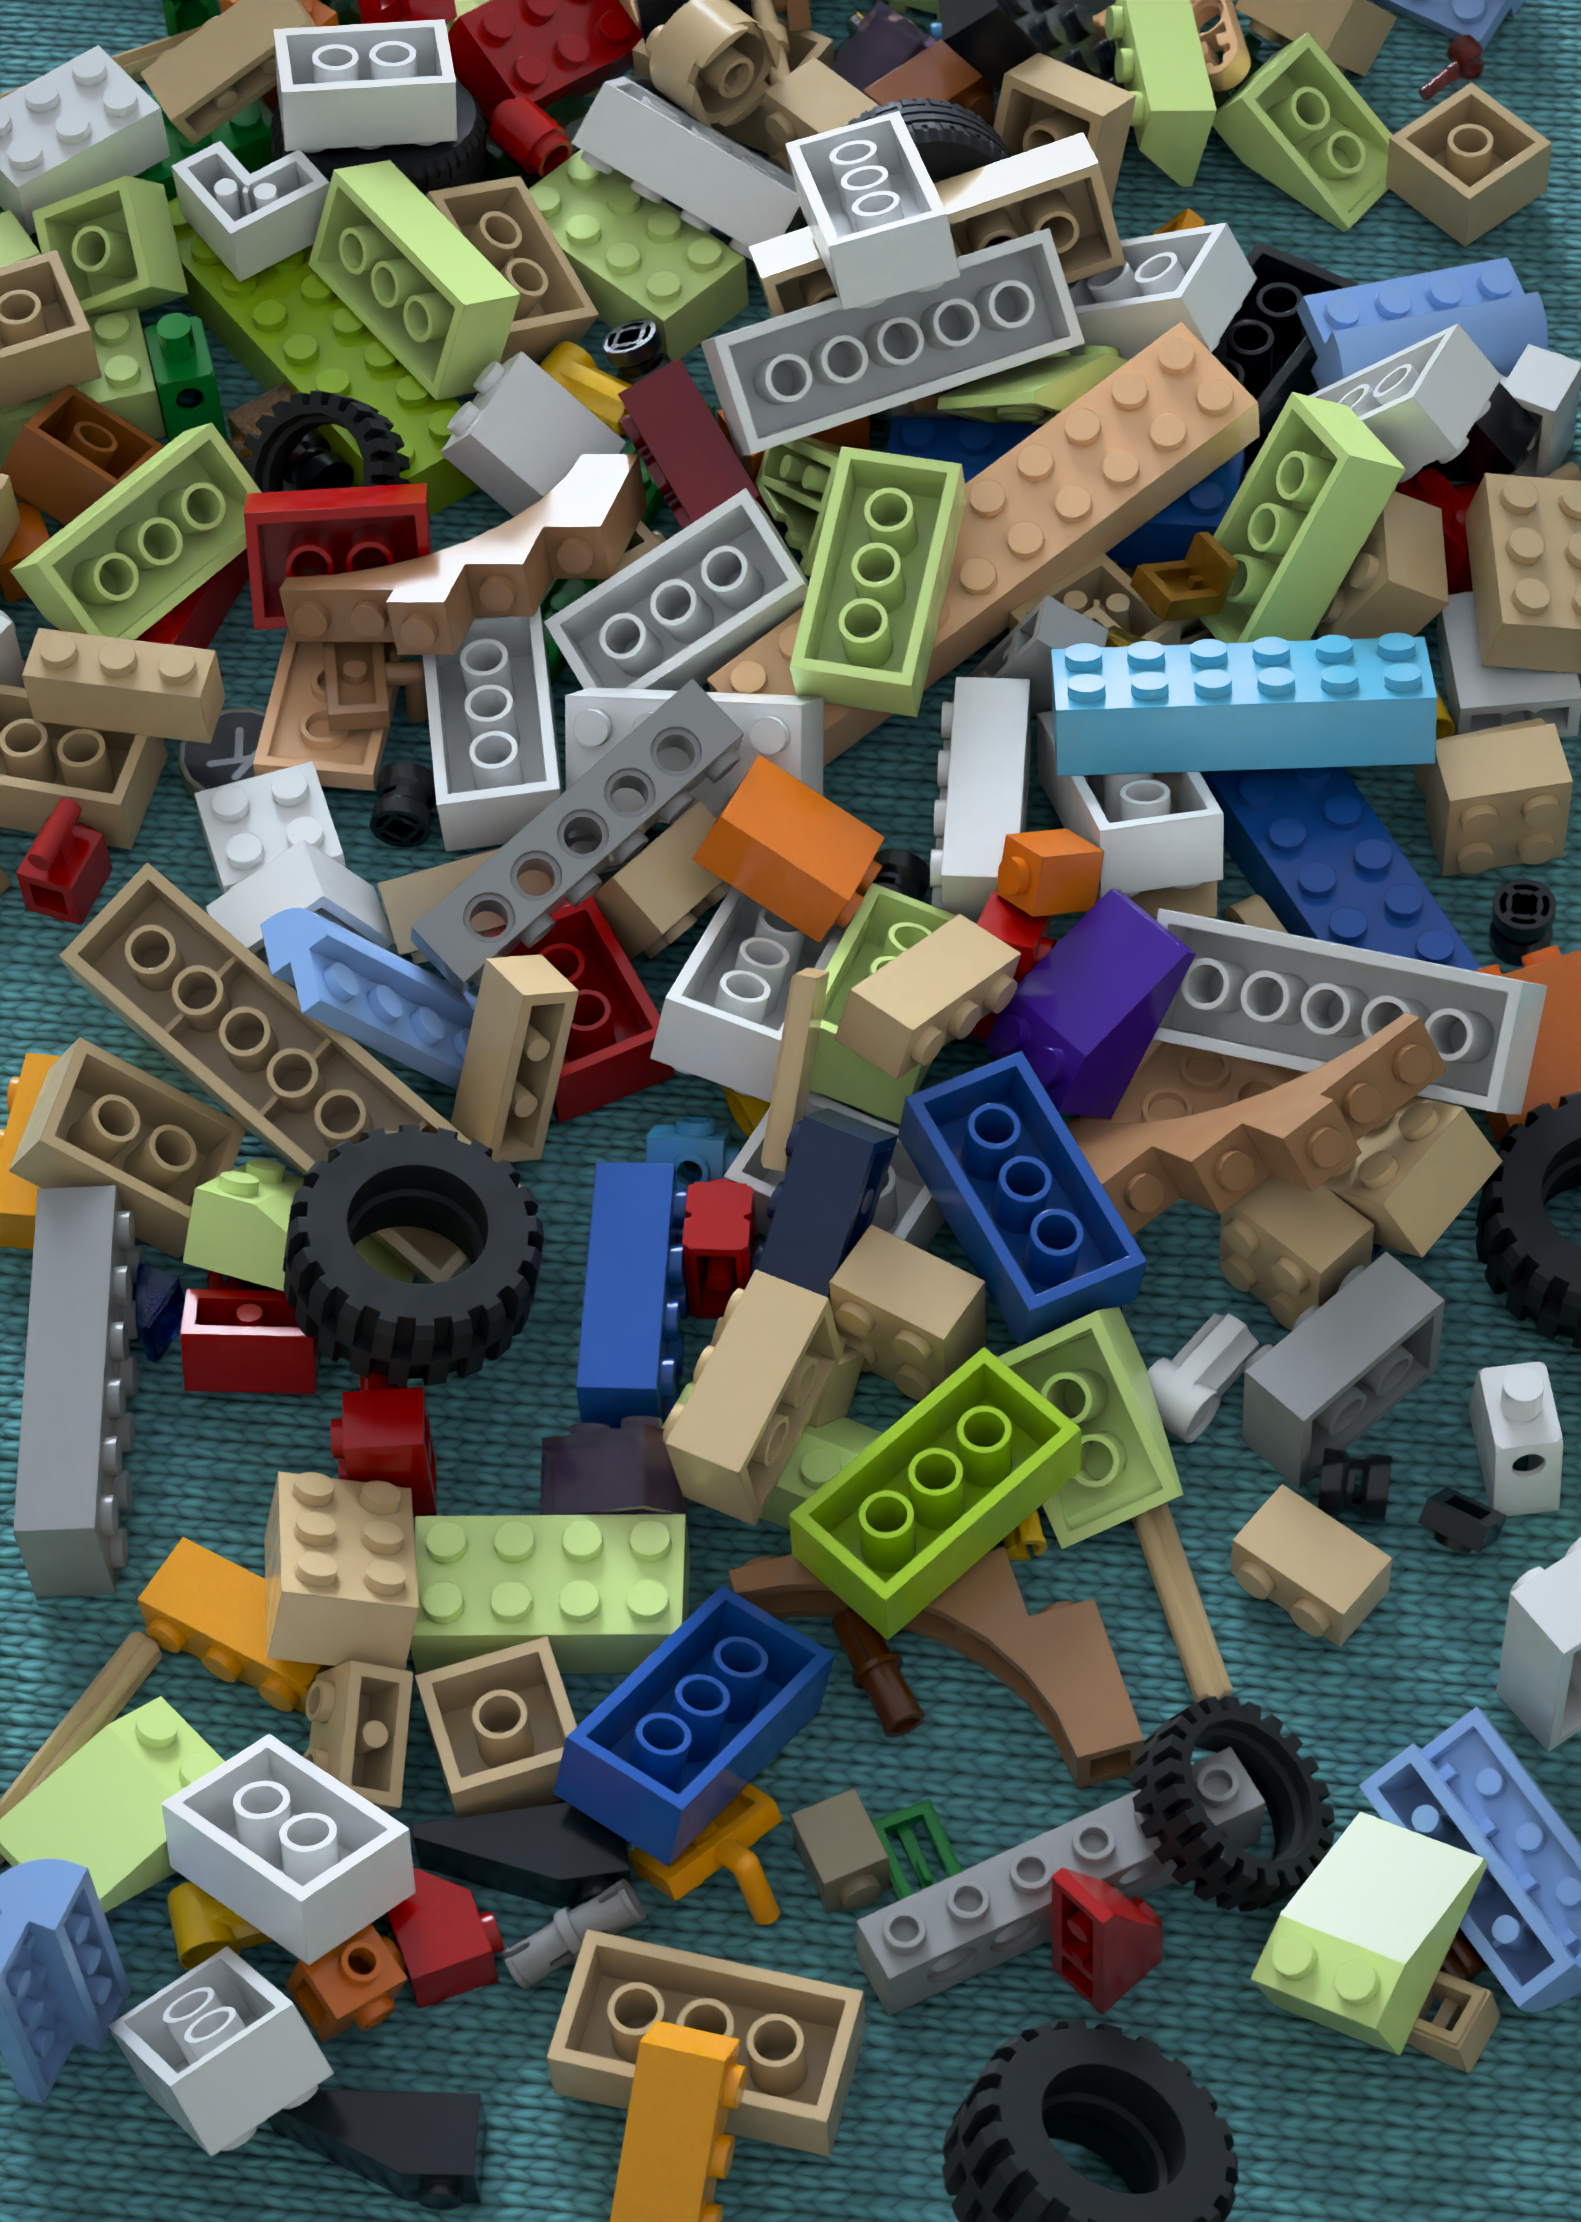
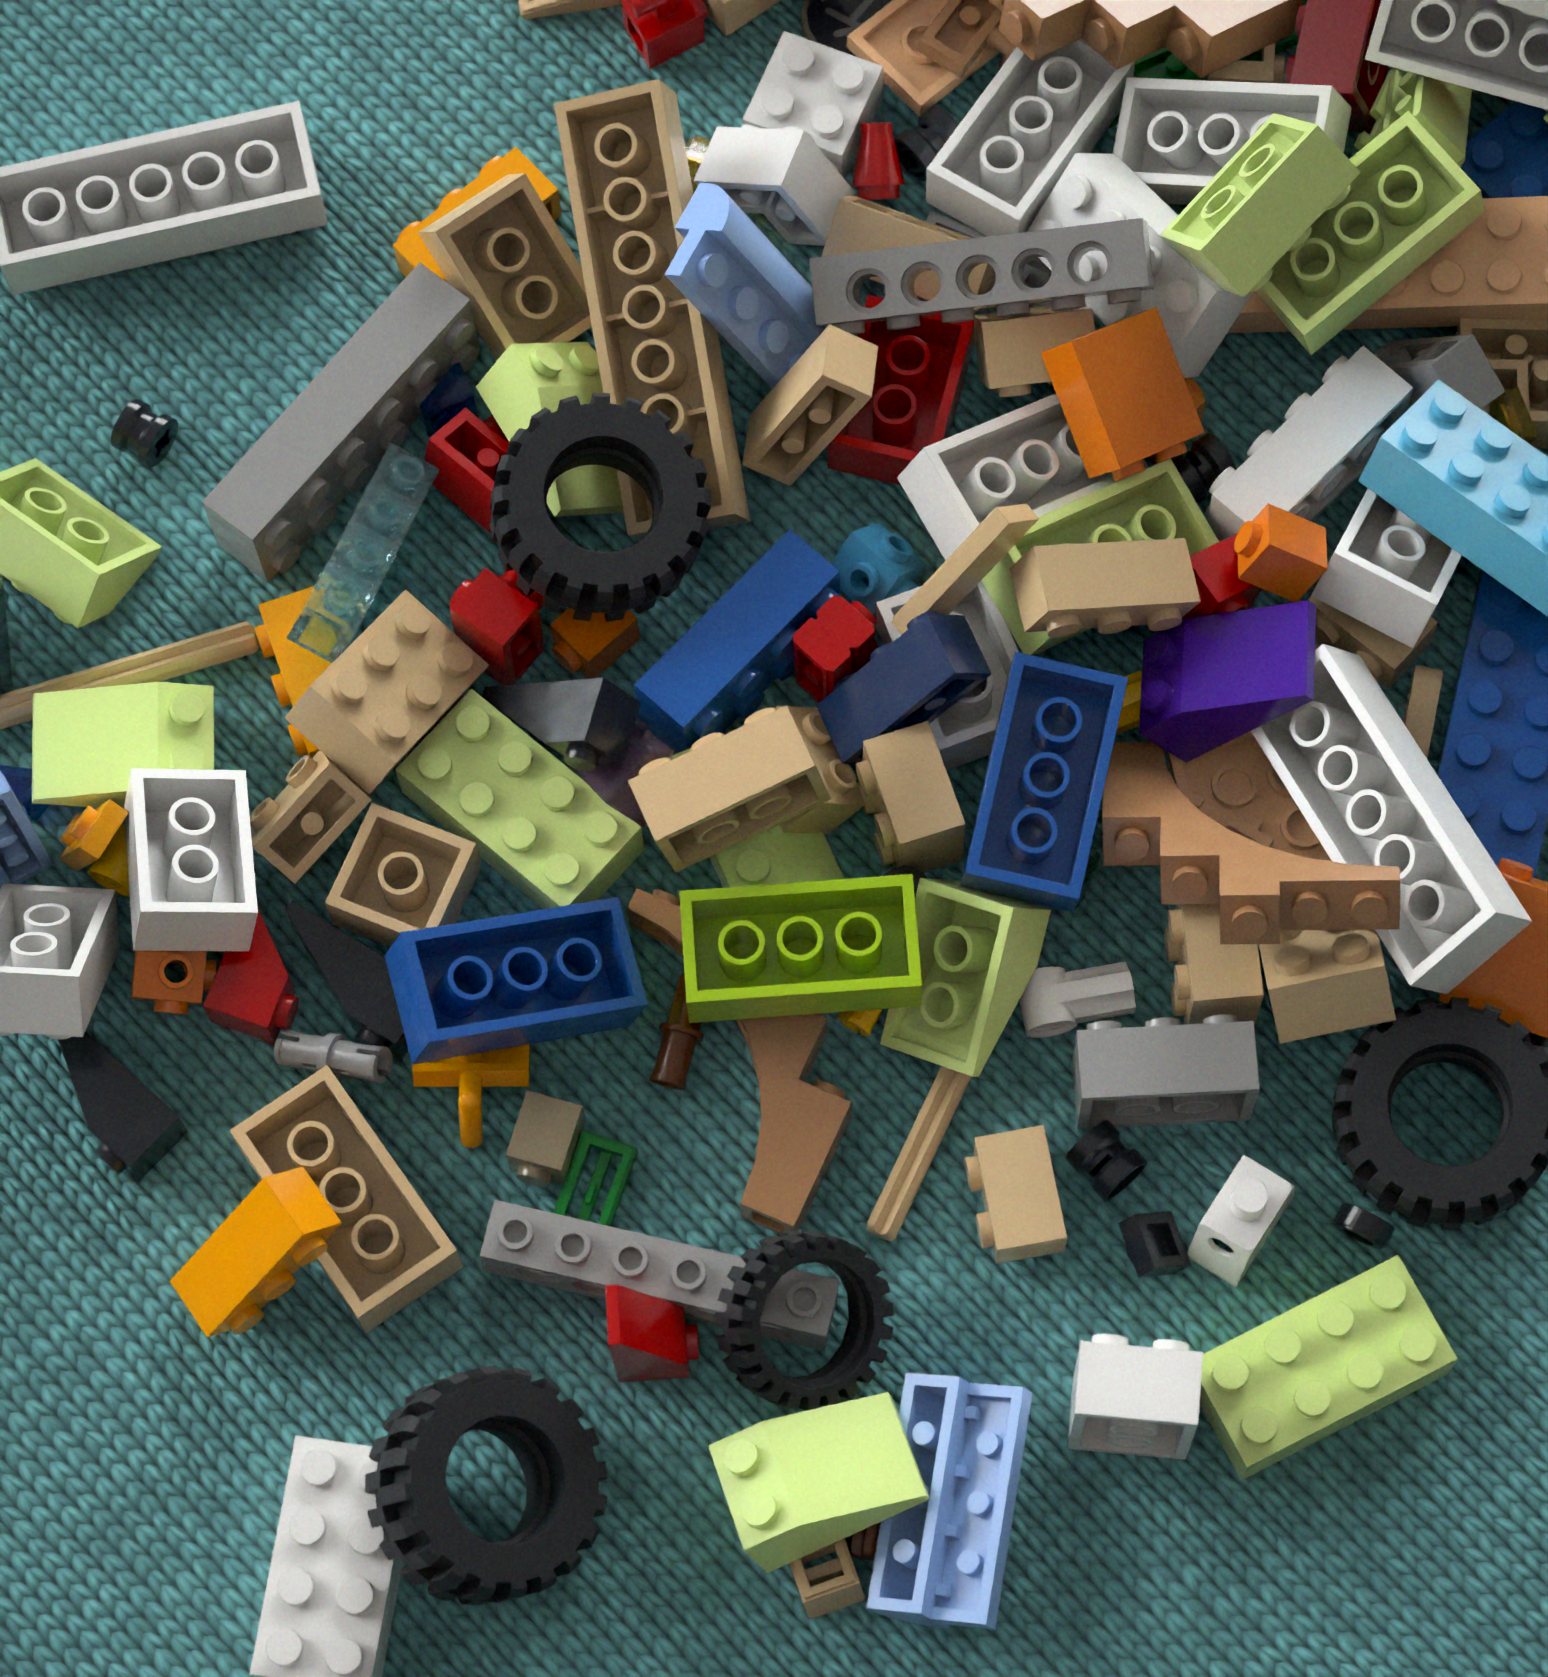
camera: 40 degrees right, 15 degrees up
none -> light orange plate [59,800,129,871]
none -> clear light blue brick [286,442,439,663]
none -> black slope [482,677,641,771]
none -> orange brick [550,608,640,679]
none -> red cone [851,122,905,200]
none -> yellowish green slope [1159,113,1361,297]

